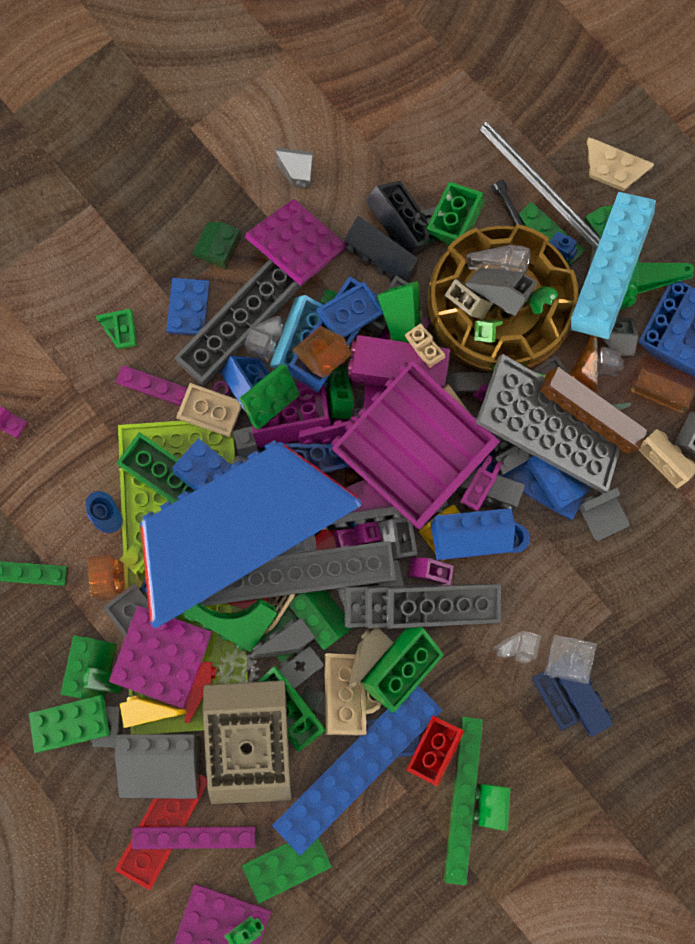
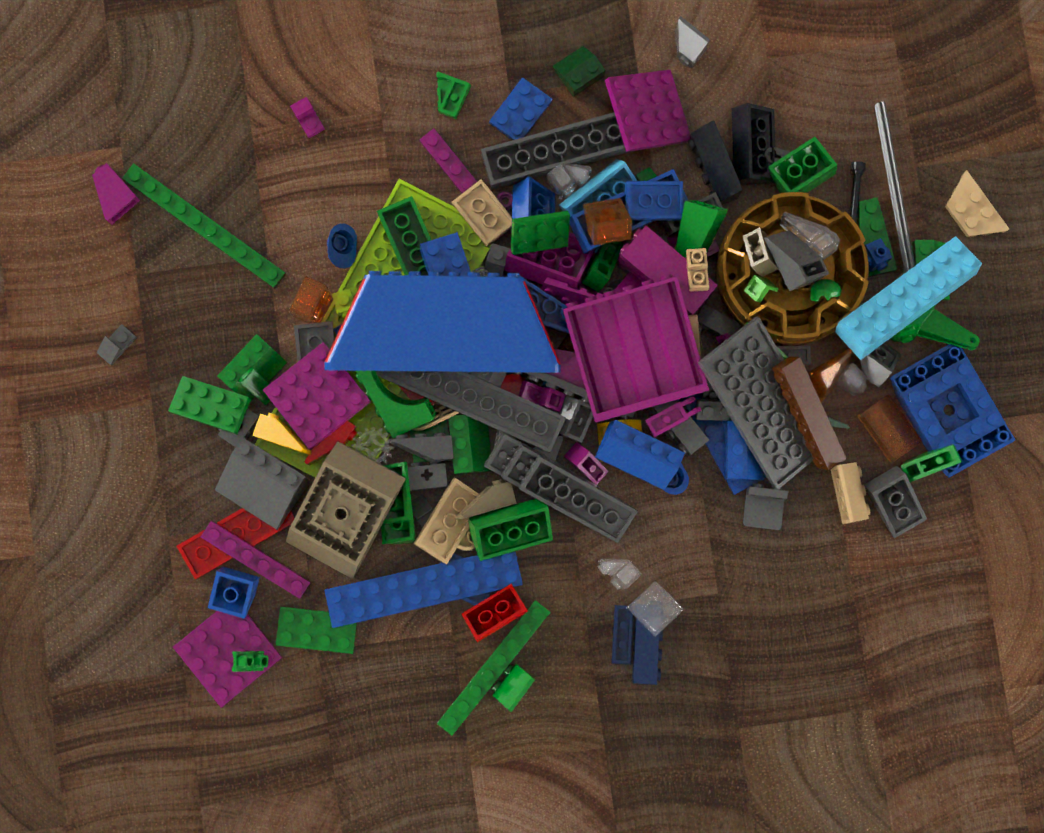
camera: 30 degrees right, 5 degrees up
none -> blue slope [208,566,260,619]

